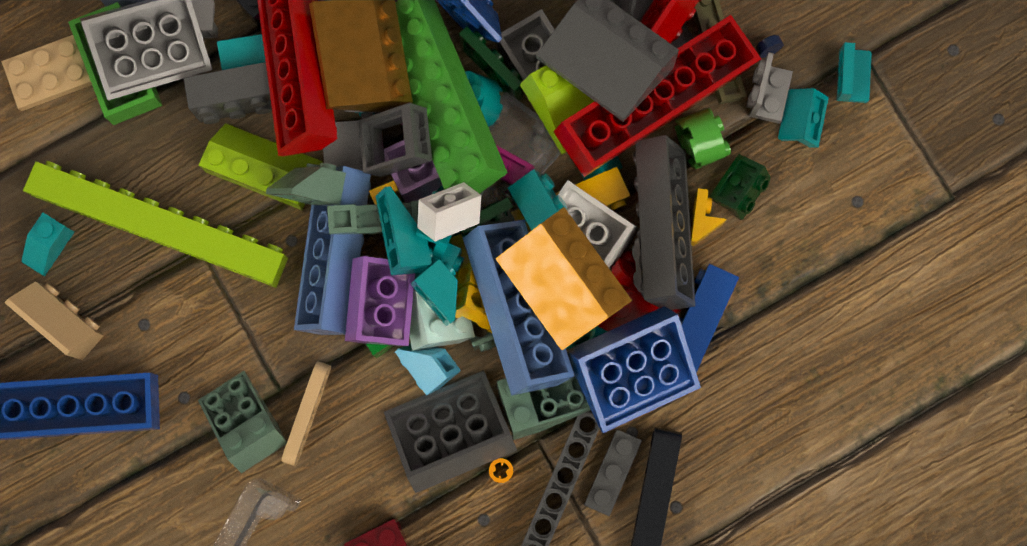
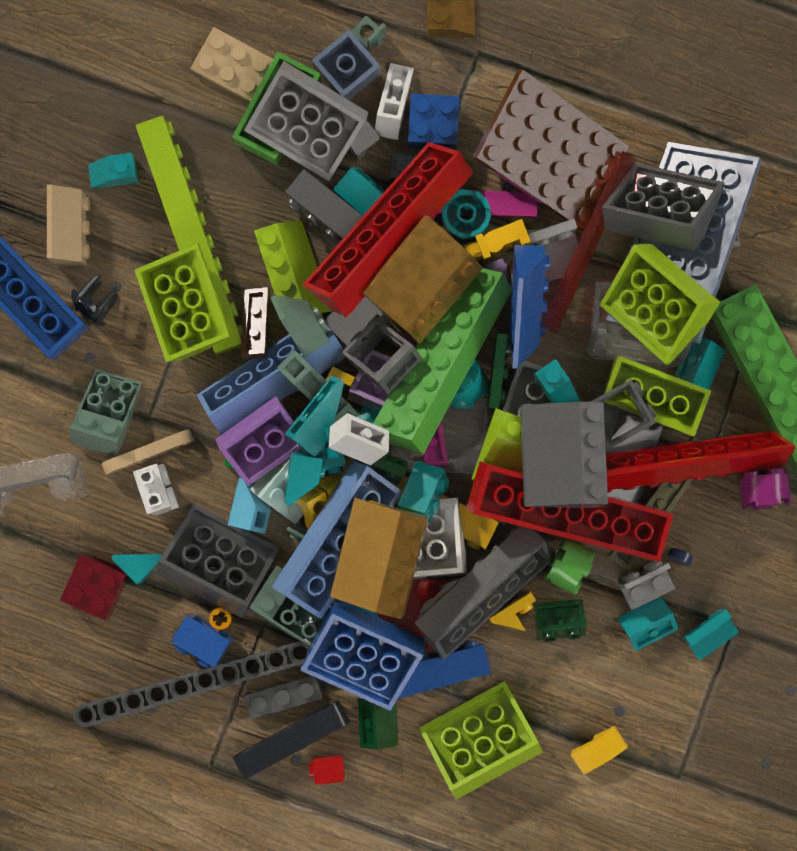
camera: 45 degrees right, 5 degrees up
none -> black piece [71,275,118,326]
none -> teal slope [112,554,163,584]
none -> white hips [133,463,179,516]
none -> lime slope [134,243,231,362]
none -> blue brick [171,613,234,668]
none -> plate [241,287,271,359]
none -> red brick [308,753,345,785]
none -> dark green panel [358,698,398,749]
none -> lime slope [419,681,543,800]
none -> teal slope [533,359,581,403]
none -> yellow slope [571,726,628,775]

